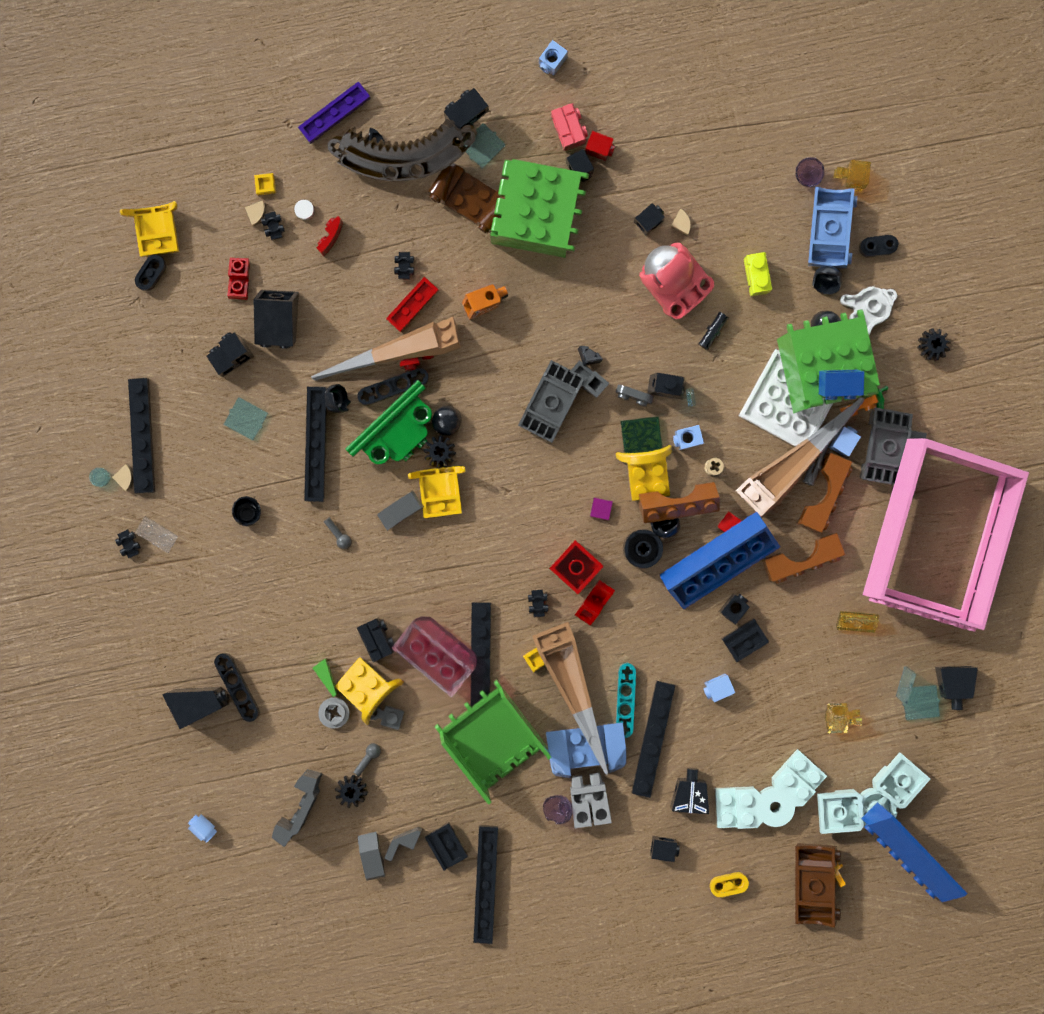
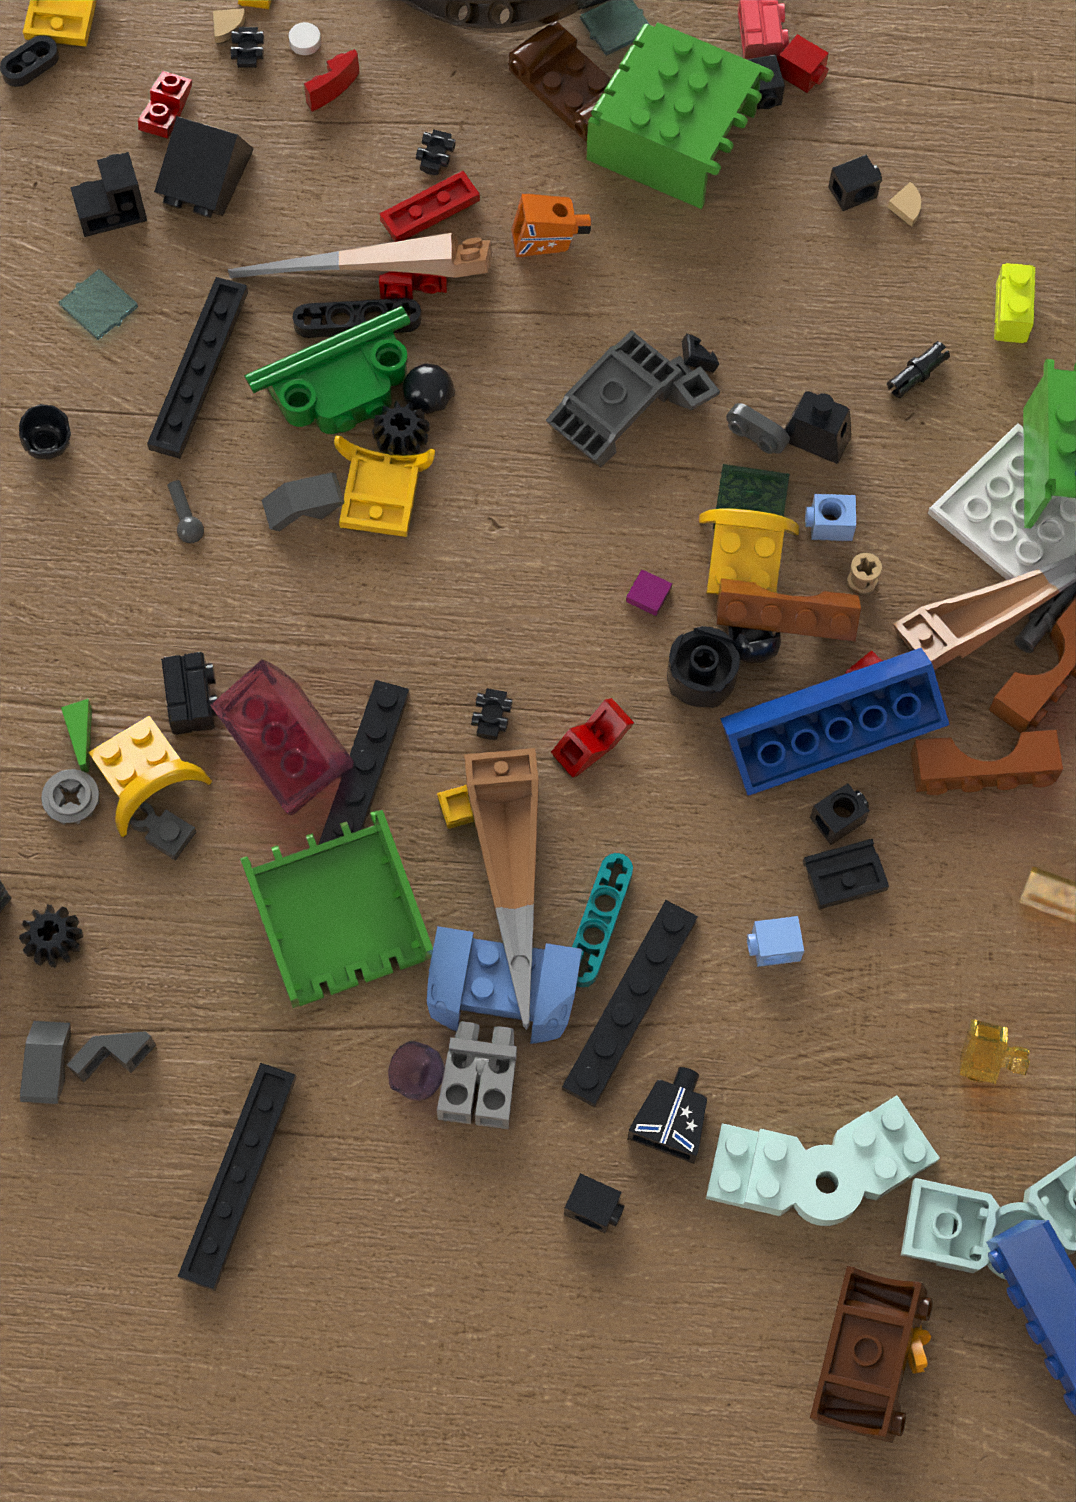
camera: 15 degrees right, 20 degrees down
black hair [324,384,351,413] -> none
dark grey bar [353,743,381,777] -> none
black plate [425,822,468,871] -> none
red brick [549,540,604,594] -> none
coral piece [639,243,714,319] -> none
clear light blue tile [686,387,696,407] -> none
yellow plate [710,872,749,897] -> none

